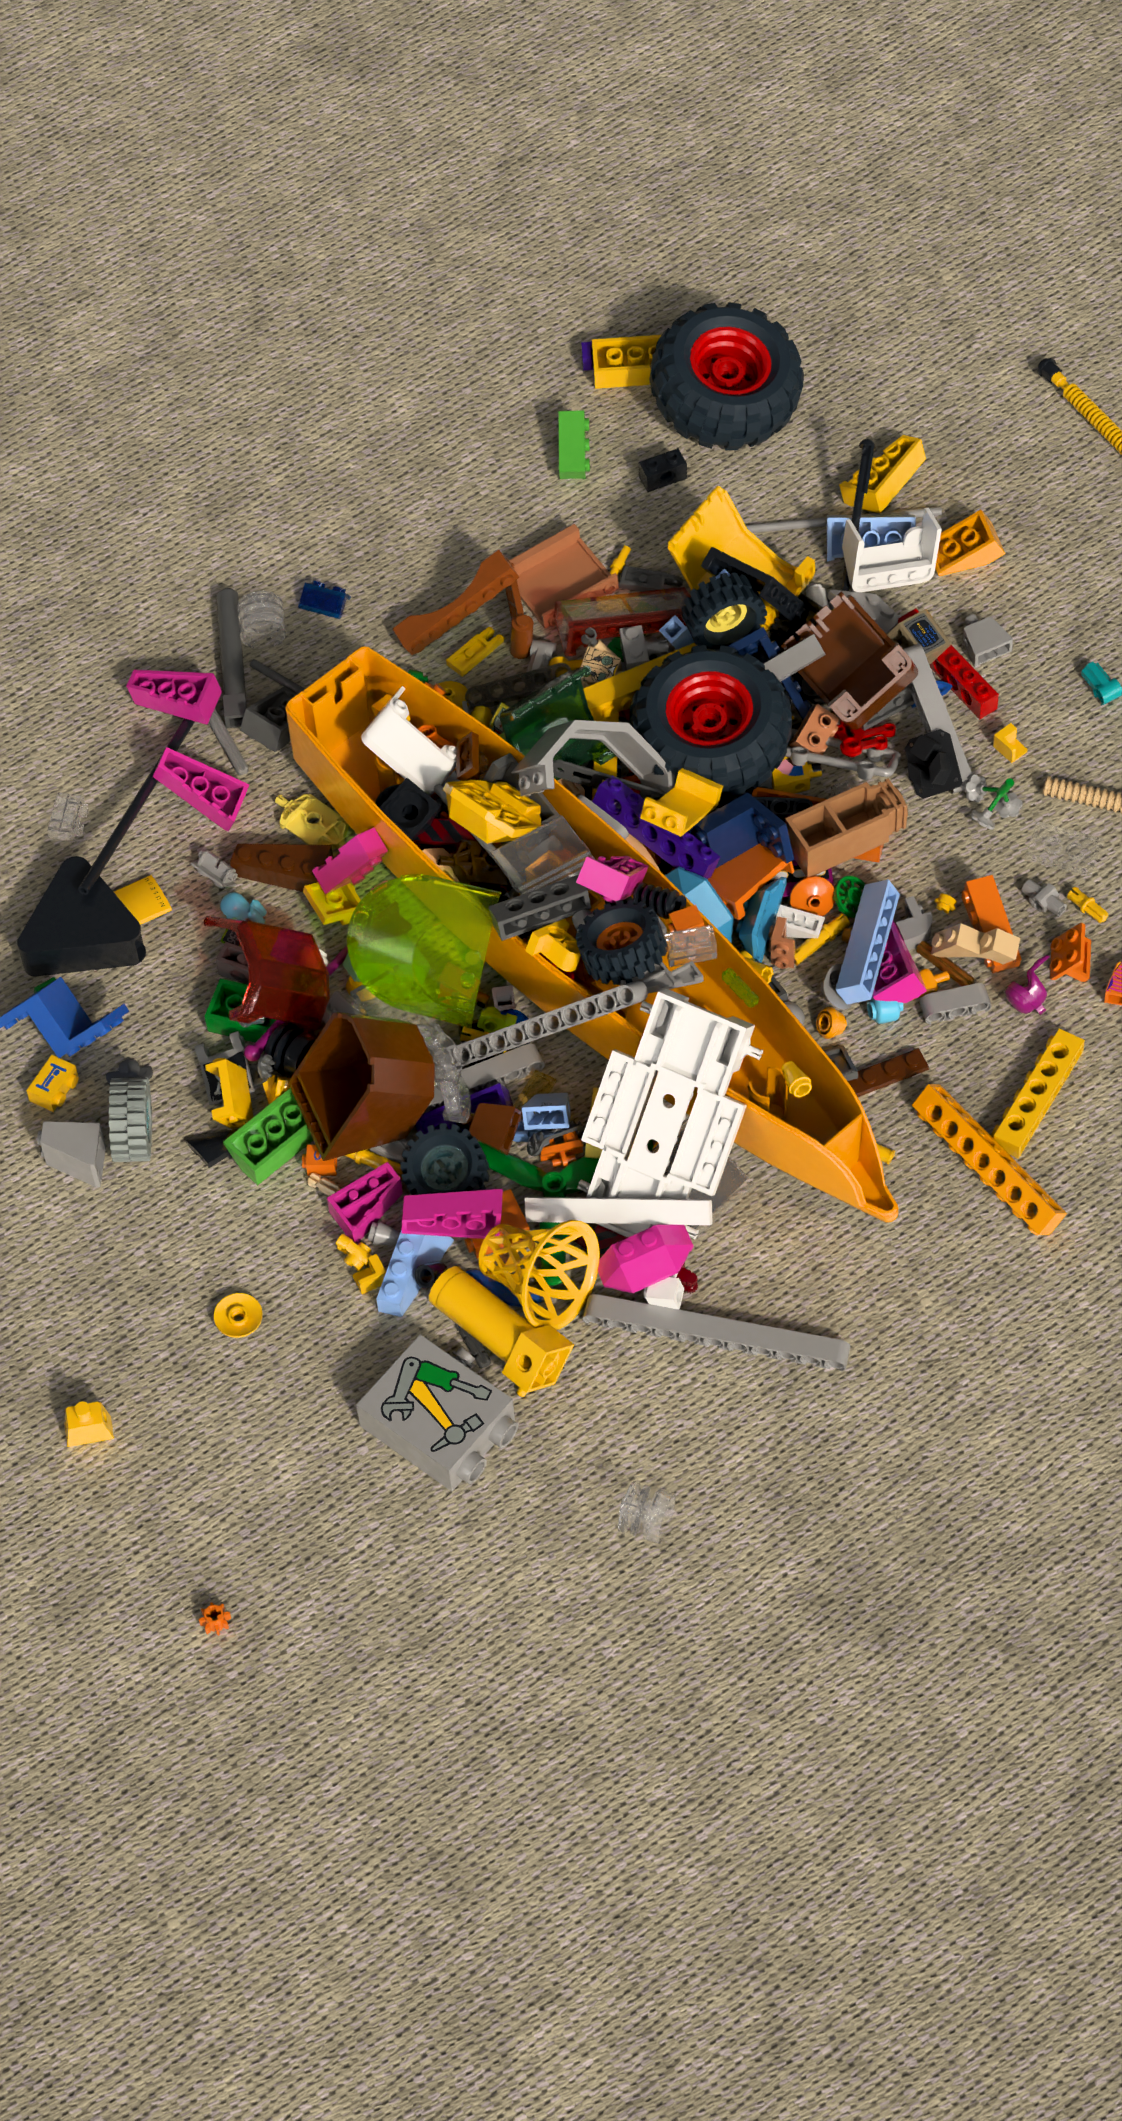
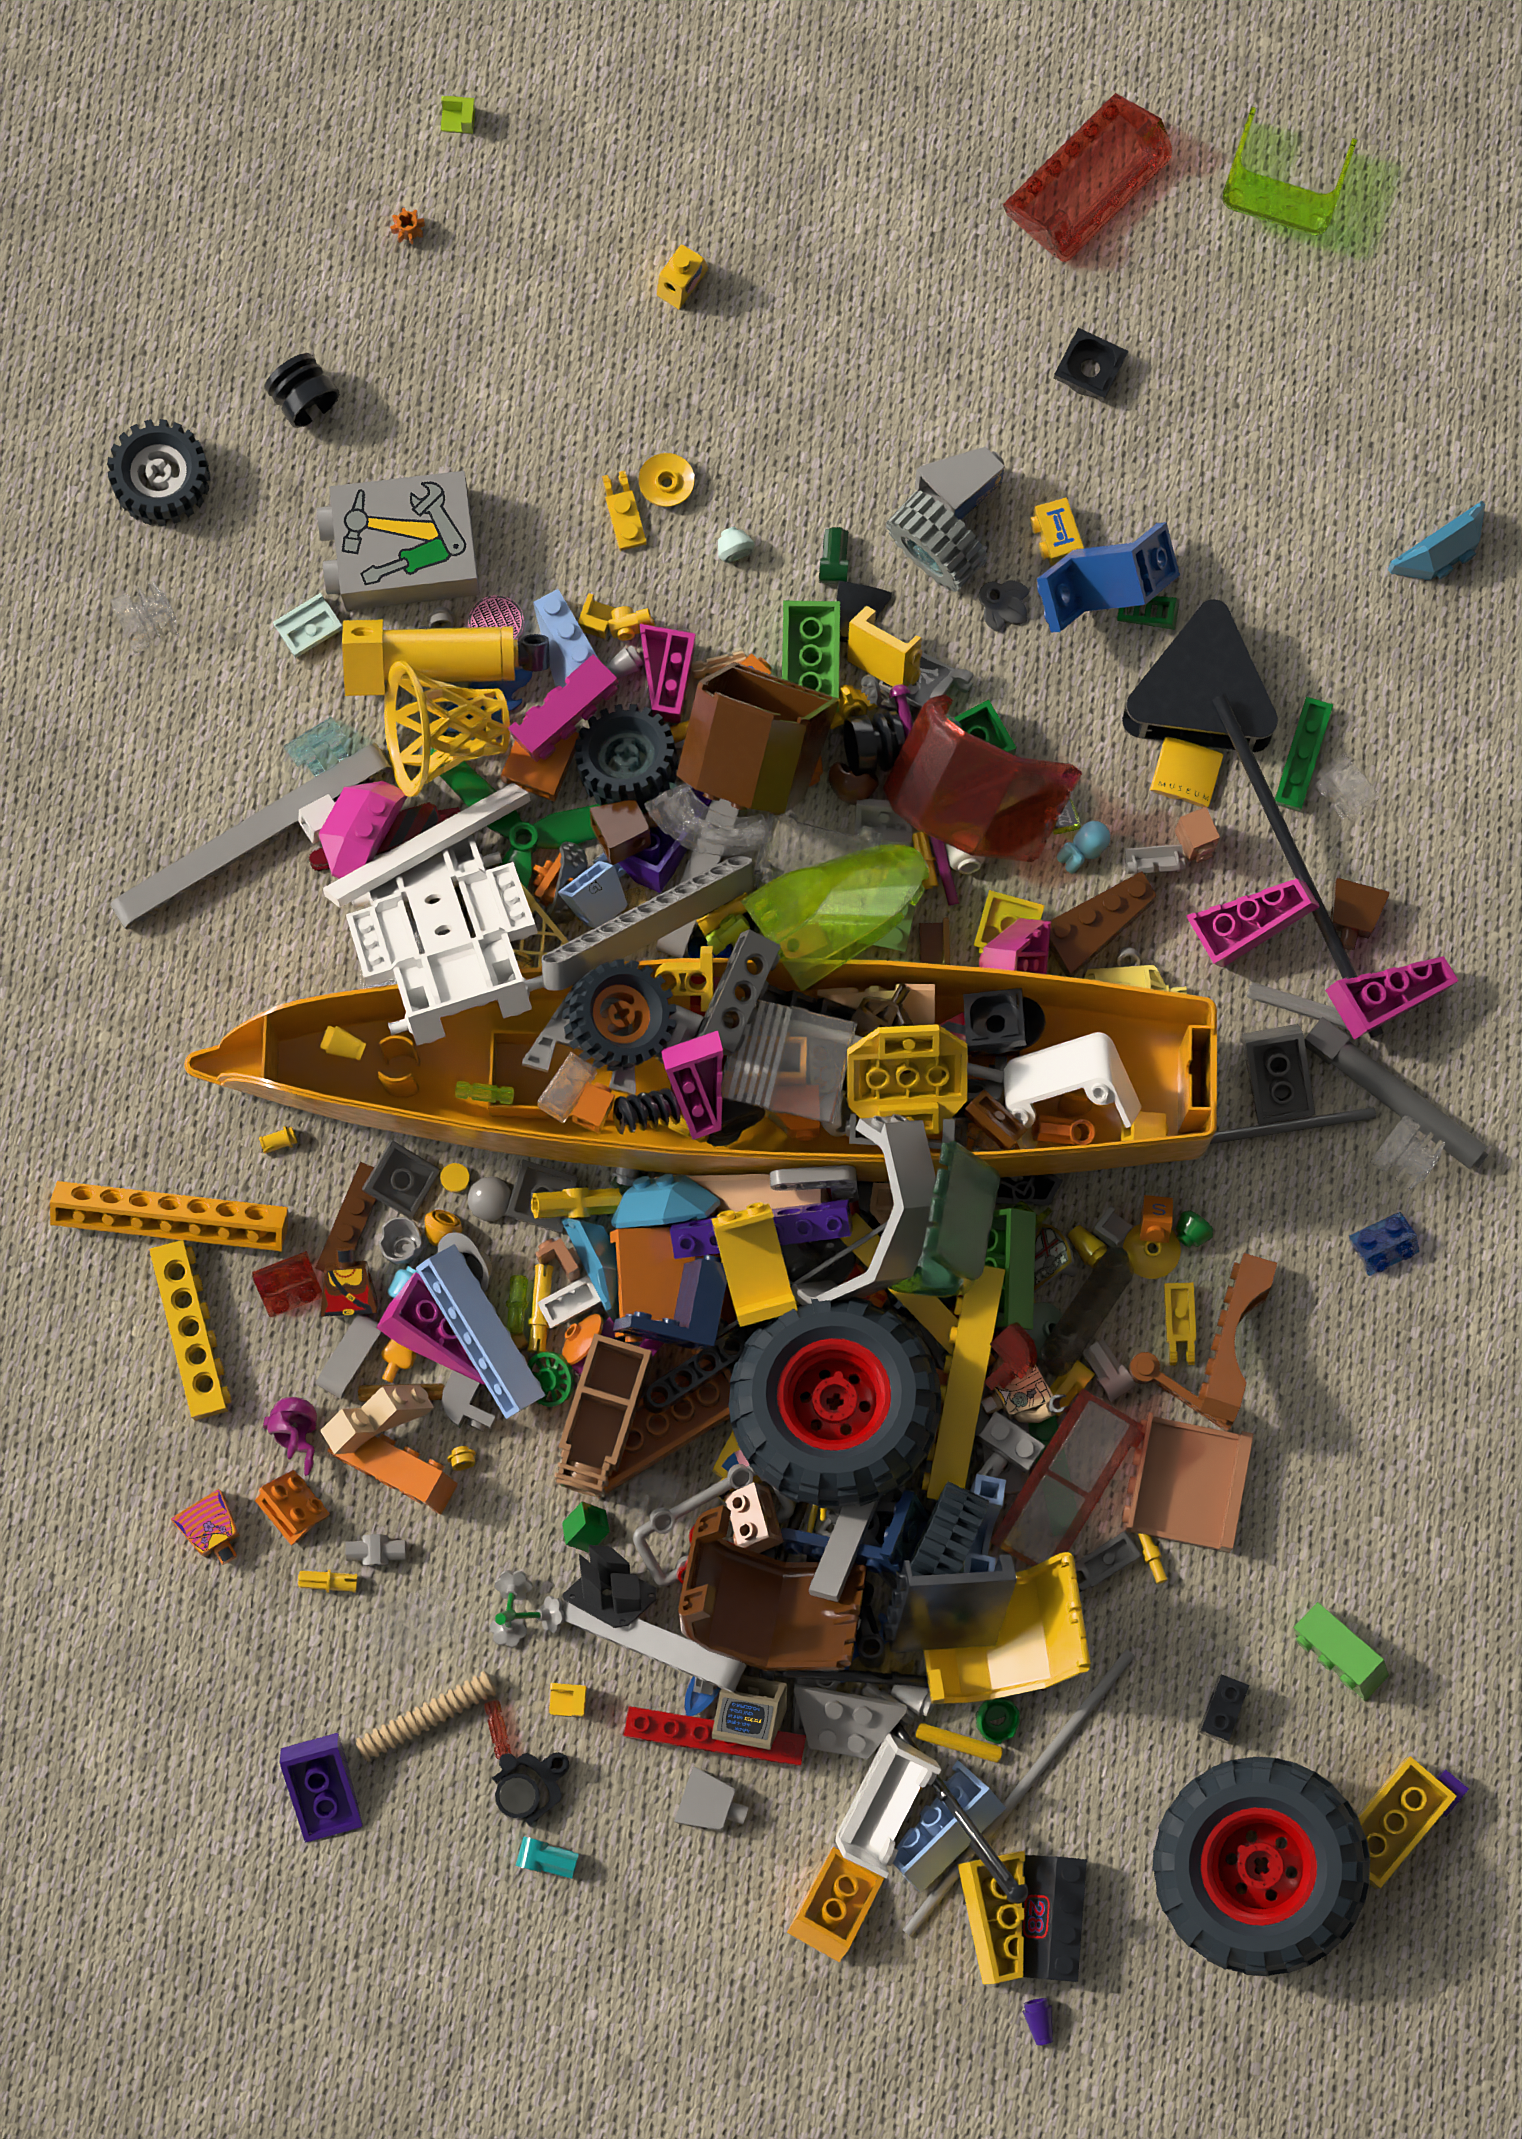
camera: 130 degrees right, 20 degrees up
none -> black wheel [107,419,211,526]
none -> clear red bracket [252,1251,322,1317]
none -> black wheel [264,353,340,428]
none -> light aqua plate [273,593,343,658]
none -> clear light blue plate [283,716,349,777]
none -> torso [321,1247,378,1317]
none -> light grey hair [379,1217,423,1265]
none -> lime panel [441,96,476,134]
none -> tile [468,595,525,640]
none -> clear red axle [484,1700,512,1759]
none -> black piece [492,1752,570,1826]
none -> clear neon green axle [506,1275,529,1334]
none -> green panel [562,1501,610,1553]
none -> yellow hinge [602,470,647,551]
none -> light aqua cone [718,527,755,563]
none -> dark green piece [818,527,849,584]
none -> yellow axle [912,832,939,890]
none -> yellow axle [916,1723,1003,1763]
none -> green hair [975,1697,1020,1744]
none -> clear red brick [984,1322,1037,1390]
none -> black slope [1022,1855,1087,1982]
none -> dark purple cone [1022,1998,1053,2046]
none -> light grey hinge [1117,947,1140,967]
none -> nougat brick [1175,807,1220,863]
none -> green plate [1275,696,1333,812]
none -> reddish brown torso [1330,878,1390,950]

